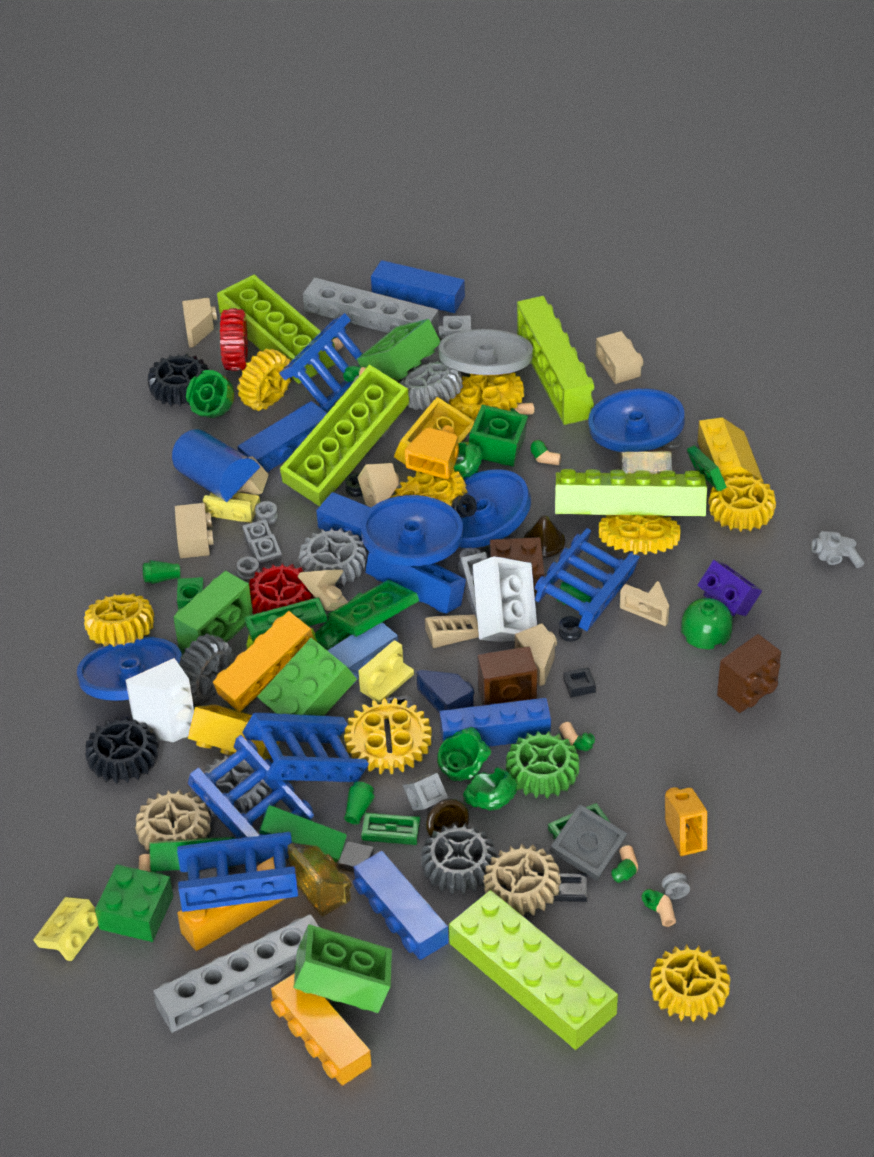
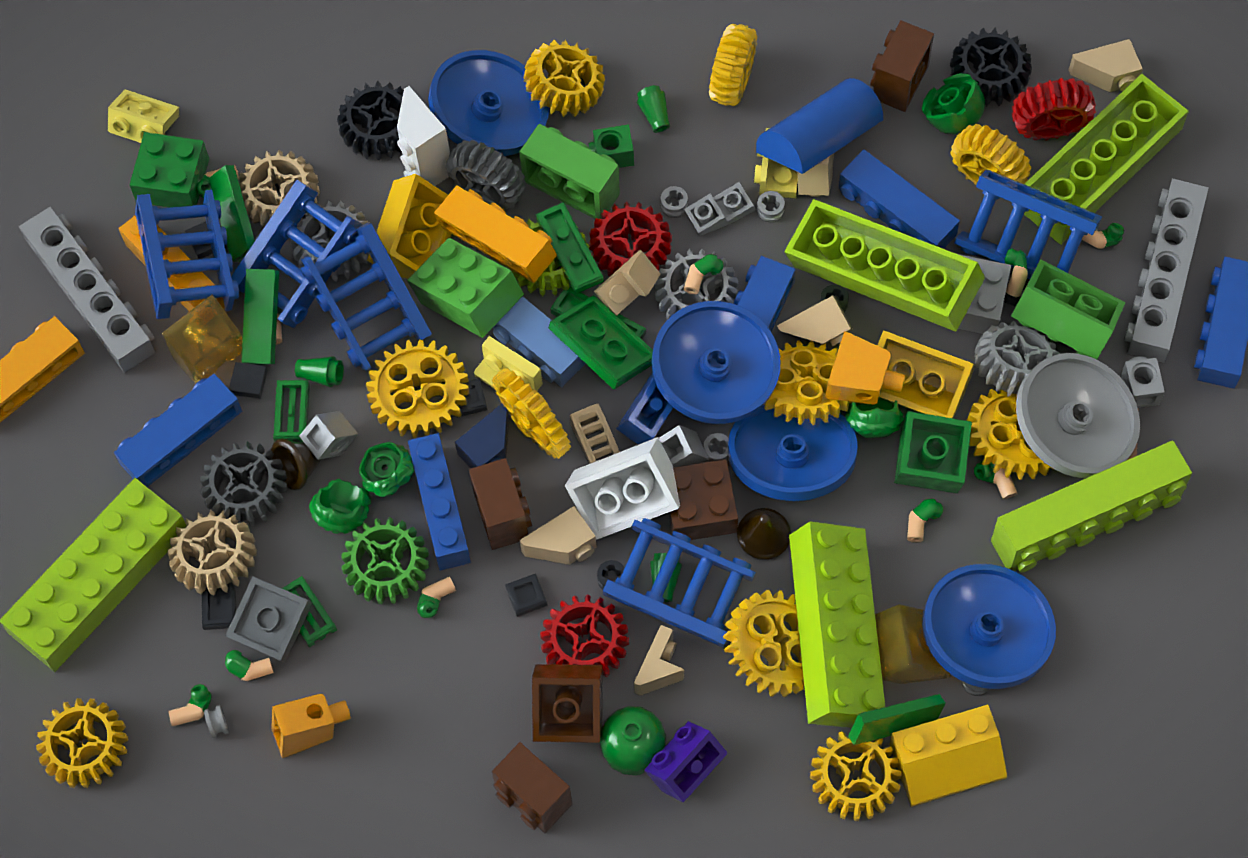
camera: 85 degrees right, 20 degrees up
tan brick [175,503,214,559] -> none
bright green brick [293,924,392,1013] -> none
black bush [451,494,477,518] -> none
tan brick [596,331,643,384] -> none
none -> yellow gear [491,368,571,459]
none -> reddish brown brick [532,664,603,743]
none -> red gear [540,594,629,677]
none -> arm [683,254,724,294]
none -> yellow gear [709,24,758,106]
none -> reddish brown brick [870,20,934,112]

